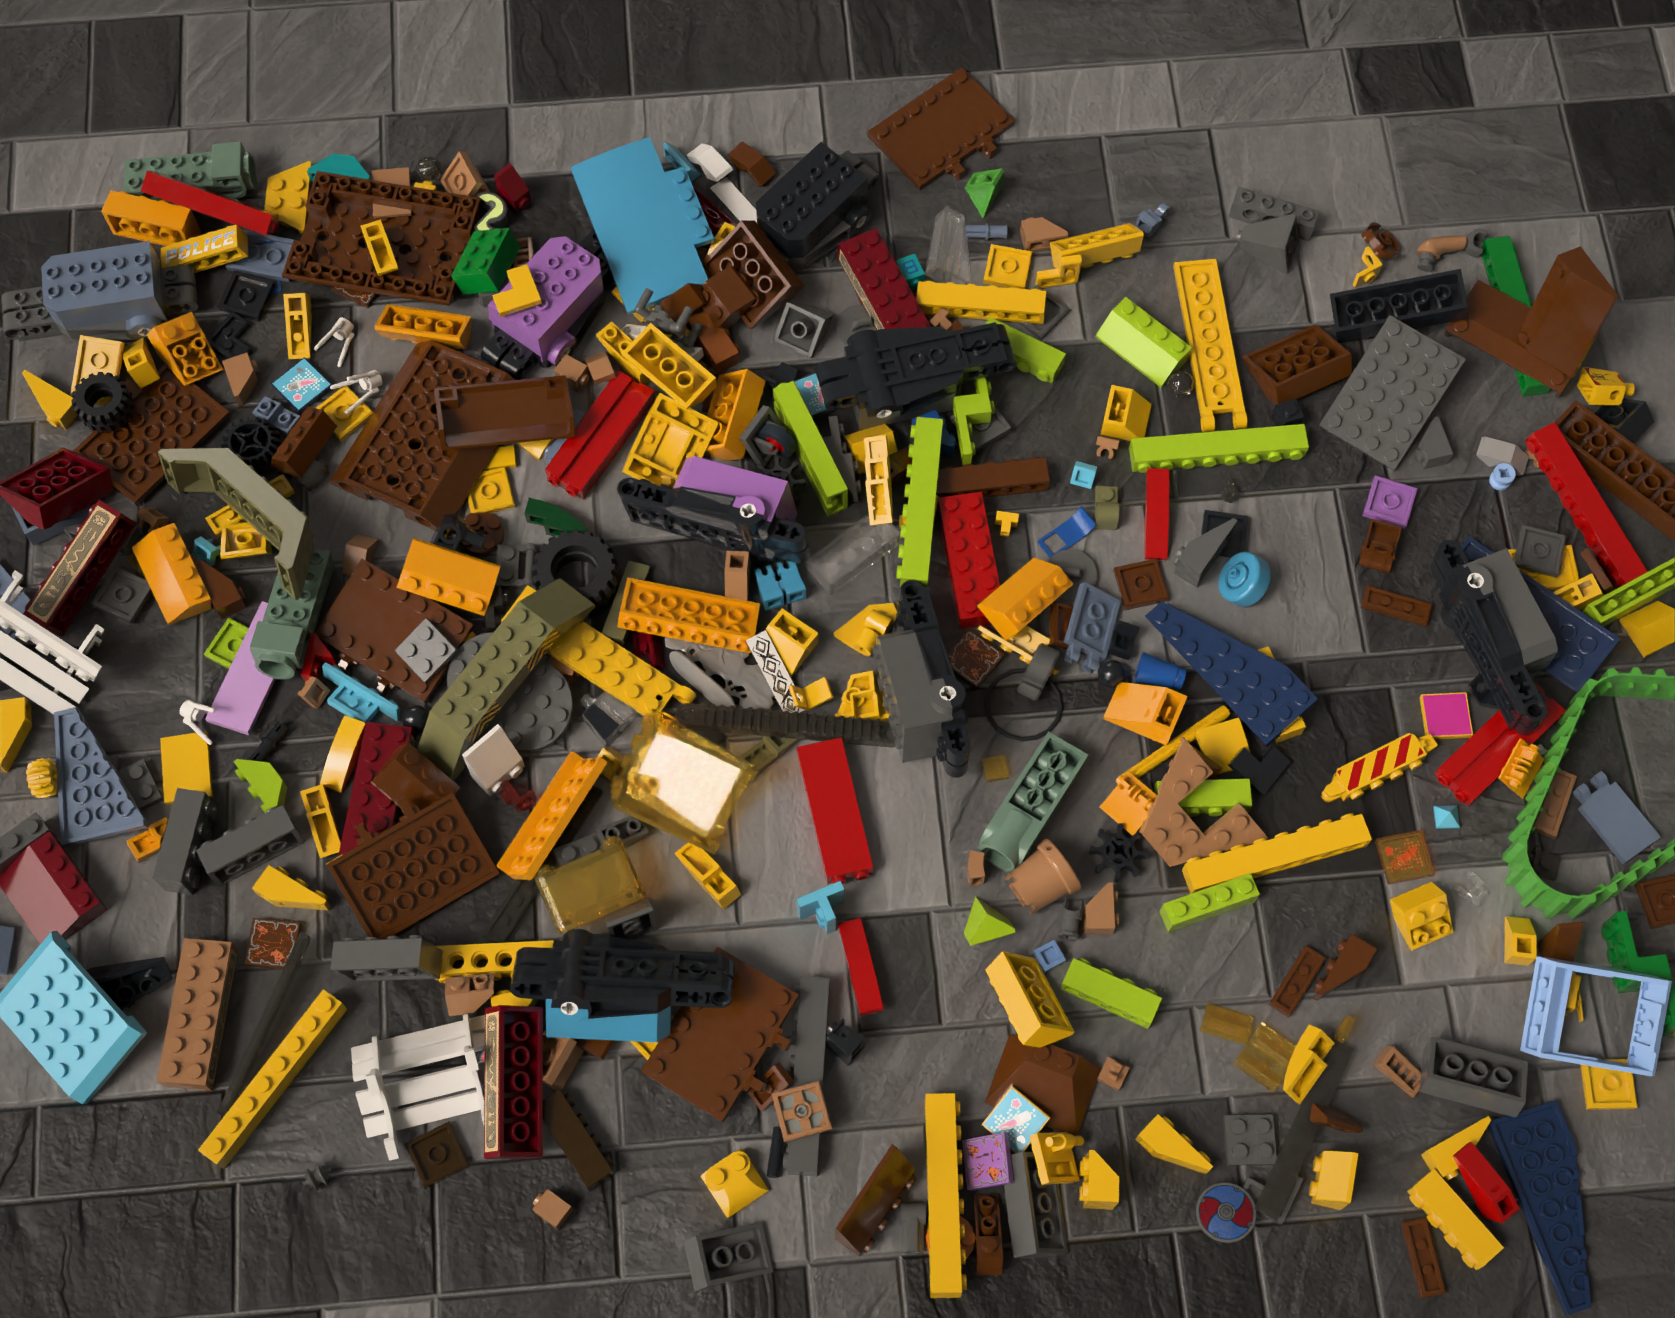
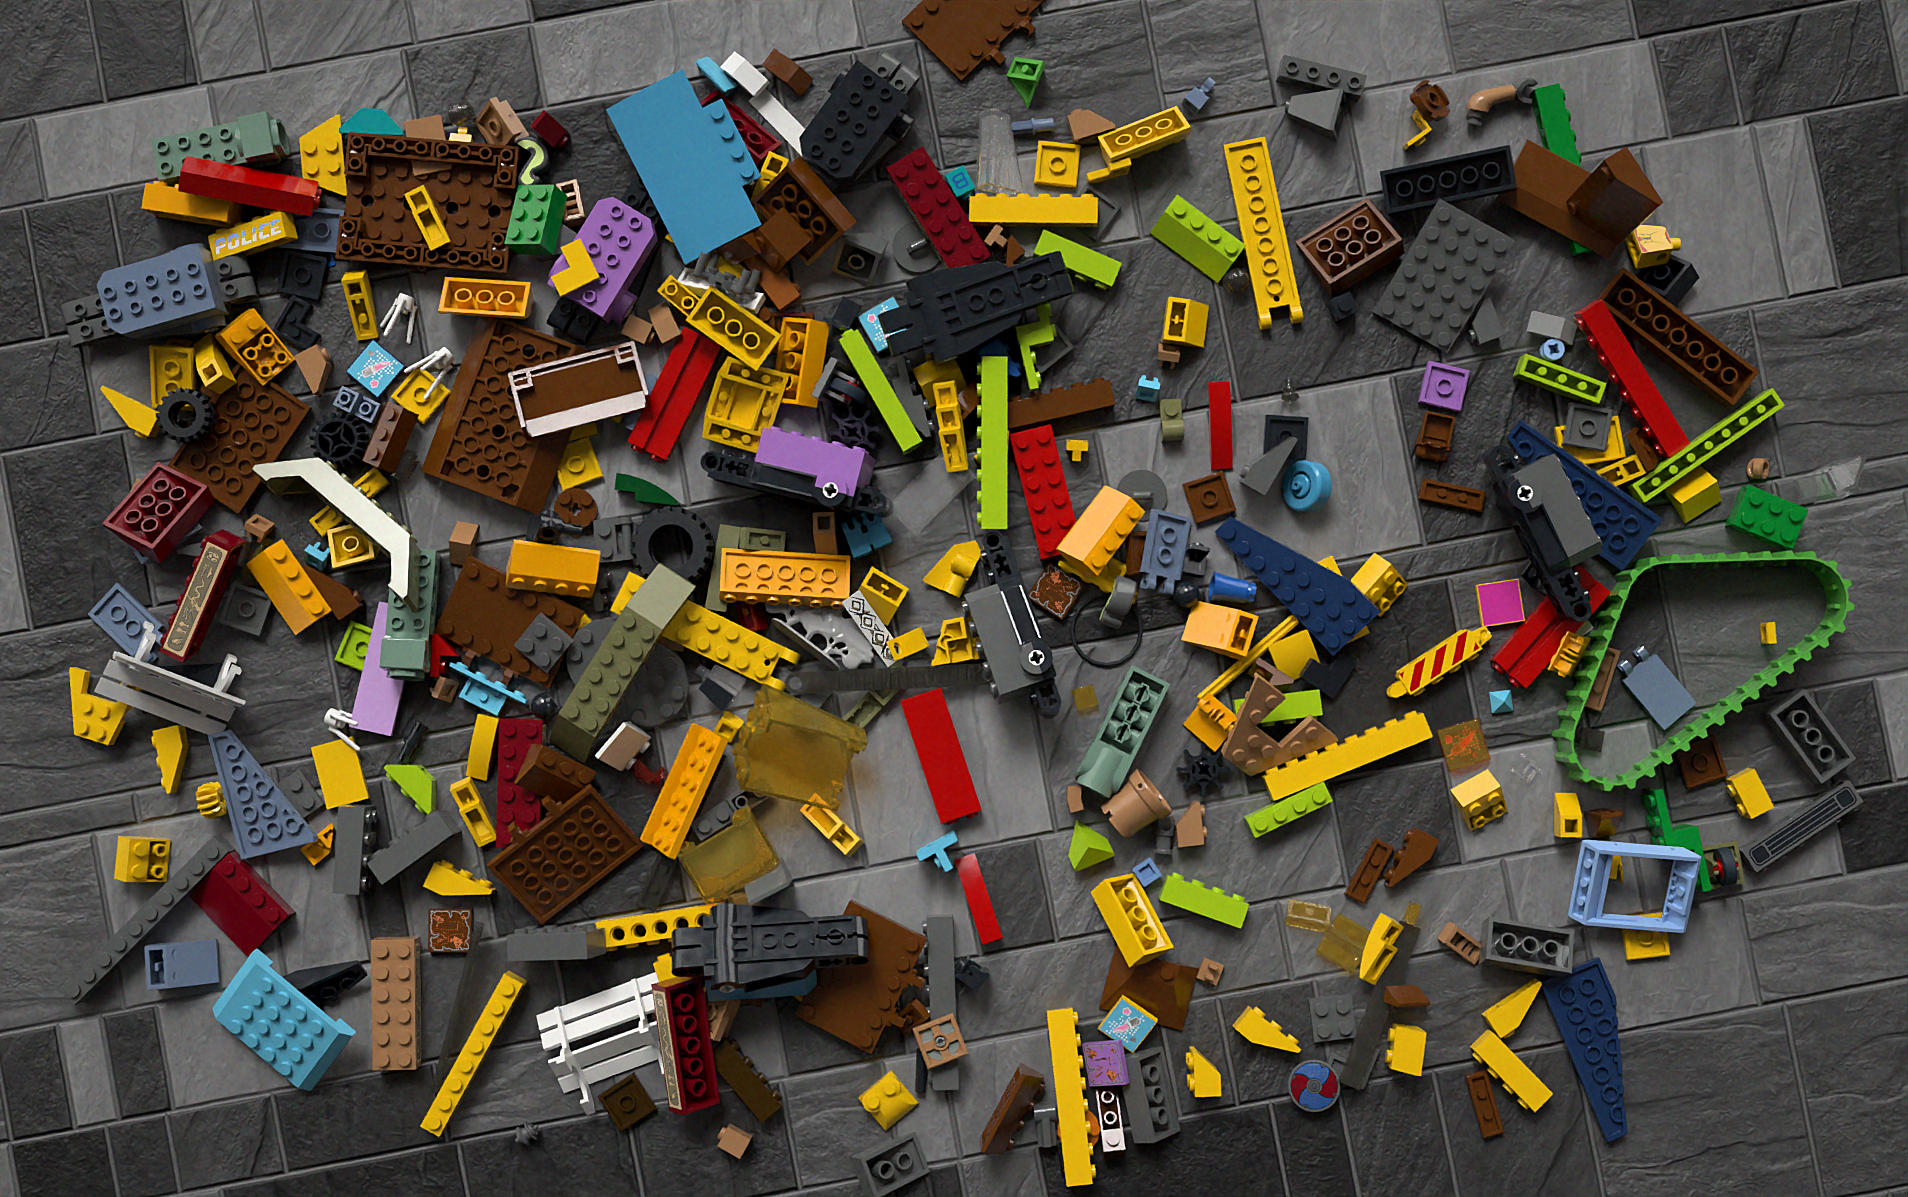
camera: 10 degrees left, 20 degrees up
medium nougat slope [445,973,494,1016] -> none
yellow plate [1030,1132,1084,1185] -> none
blue piece [1037,506,1097,558] -> none
lime brick [1129,424,1309,473] -> none
red slope [1453,1142,1520,1223] -> none
none -> olive plate [739,527,786,552]
none -> yellow slope [1351,553,1408,617]
none -> lime brick [1513,354,1607,406]

